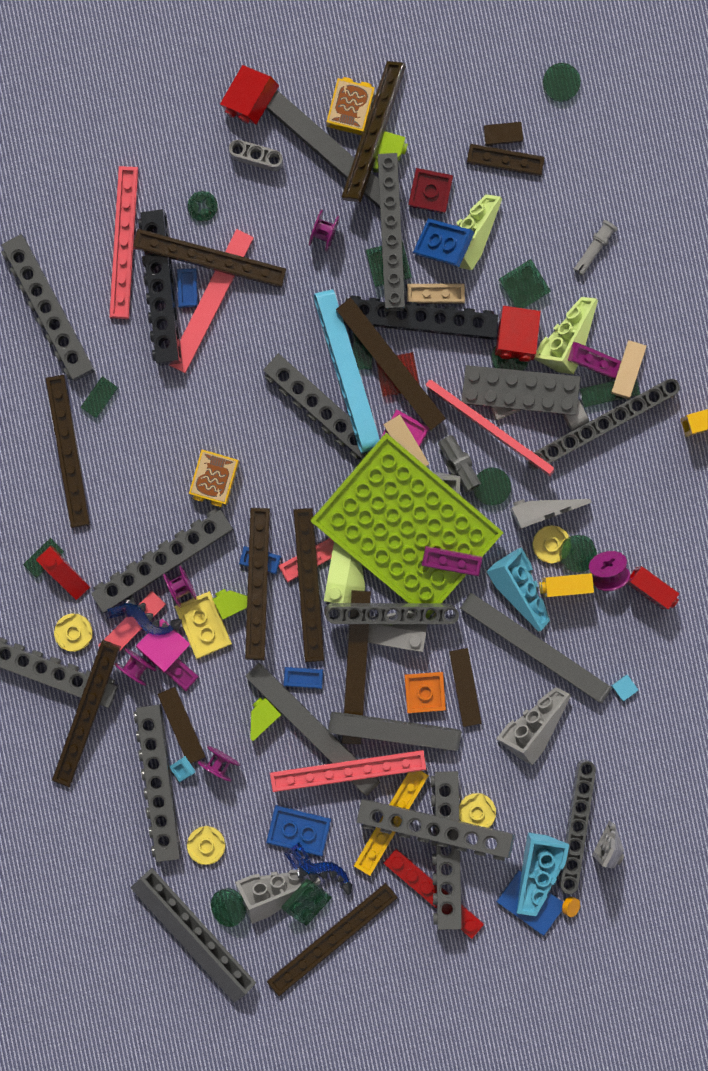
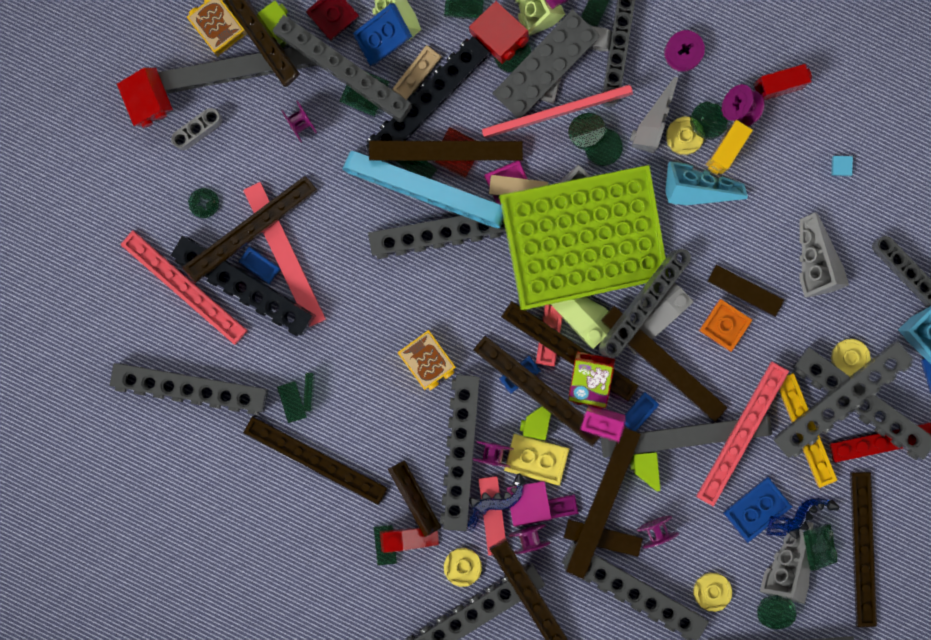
camera: 50 degrees left, 0 degrees up
medium azure tile [169,756,196,783] -> none
dark grey beam [328,712,462,751] -> none
magenta tile [421,546,483,576] -> none
dark grey piece [438,435,481,492] -> none
dark grey beam [460,592,612,704] -> none
none -> clear green tile [303,372,315,411]
none -> dark brown tile [388,460,442,537]
none -> dark brown tile [565,427,641,579]
none -> clear green tile [568,113,607,150]
none -> brick [568,352,615,409]
none -> dark pink panel [581,405,626,442]
none -> magenta piece [664,30,705,72]

